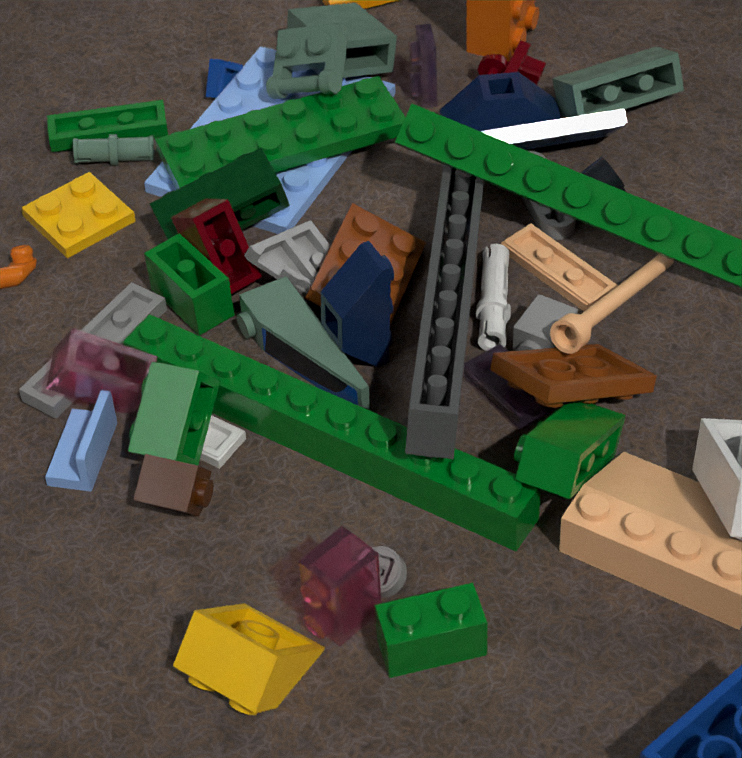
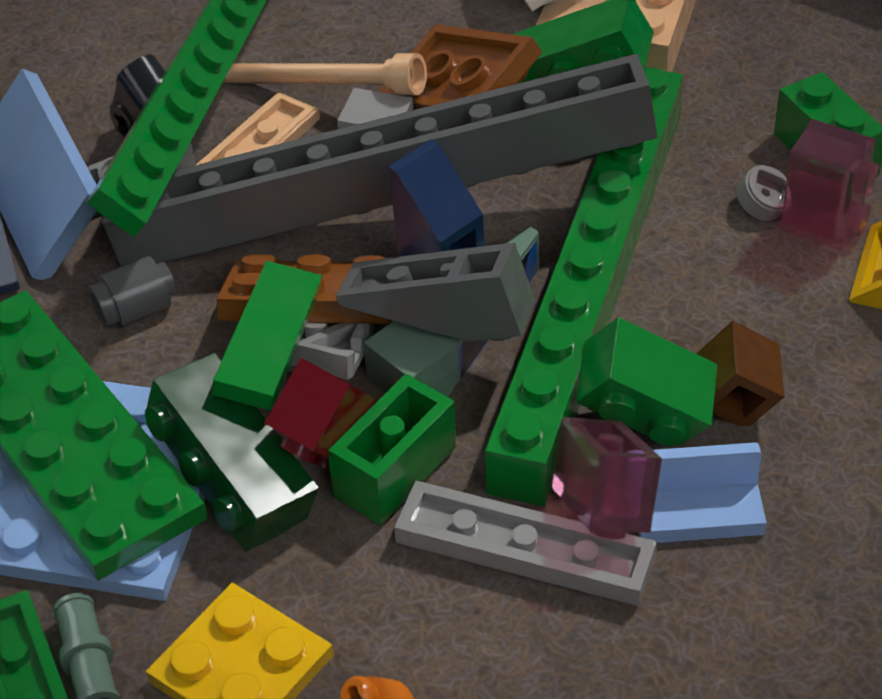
camera: 105 degrees left, 0 degrees up
none -> dark grey brick [88,256,176,328]
none -> green tile [212,260,323,411]
none -> dark grey slope [336,242,535,341]

